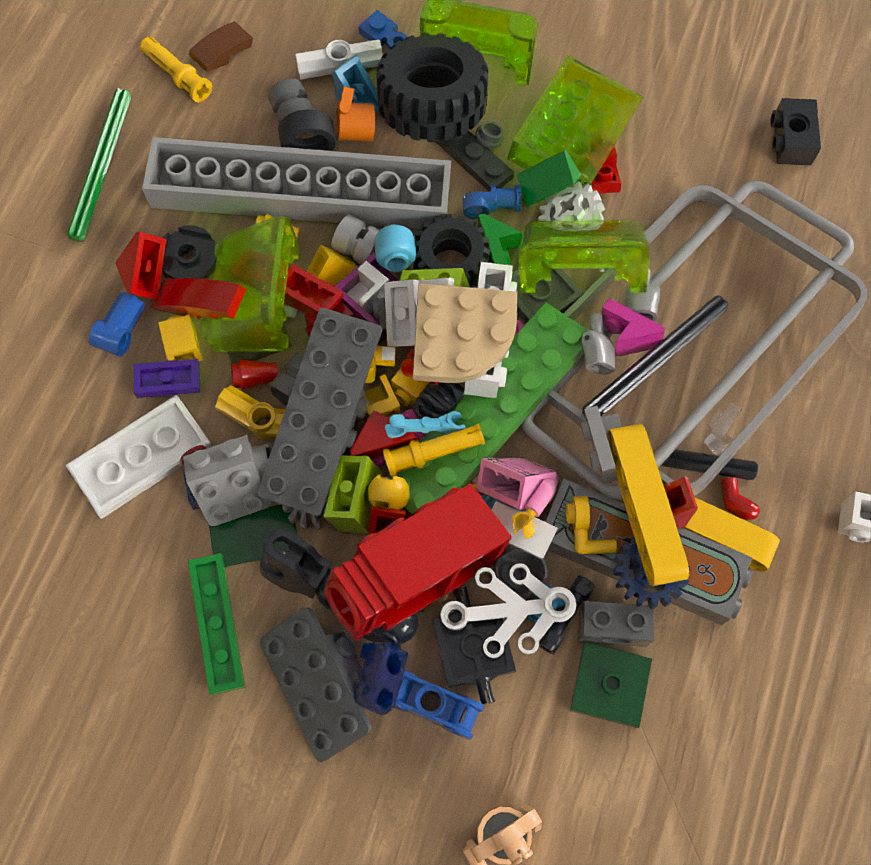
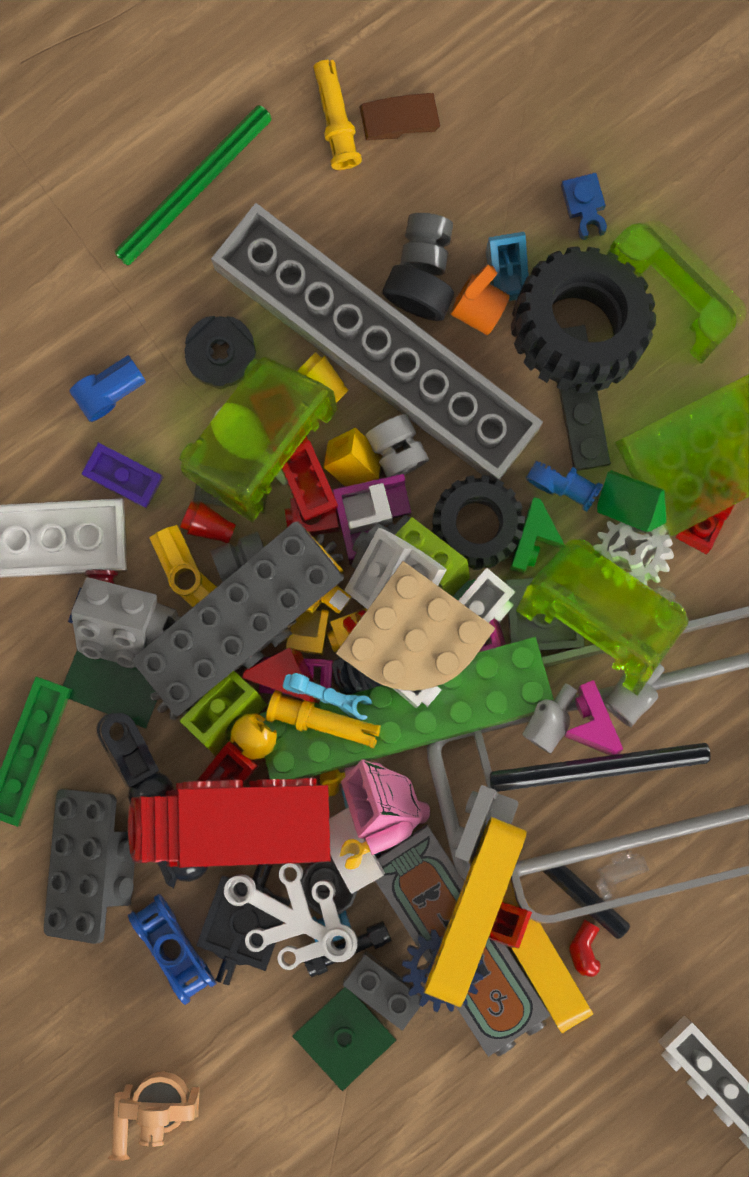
camera: 35 degrees right, 15 degrees up
red slope [115,232,166,300] -> none
red slope [151,278,246,320] -> none
yellow brick [158,315,203,362] -> none
white piece [295,39,383,80] -> none
clear blue leg [354,642,409,716] -> none
medium azure head [374,224,416,272] -> none
dark grey plate [475,121,504,149] -> none
yellow plate [565,496,617,554] -> none

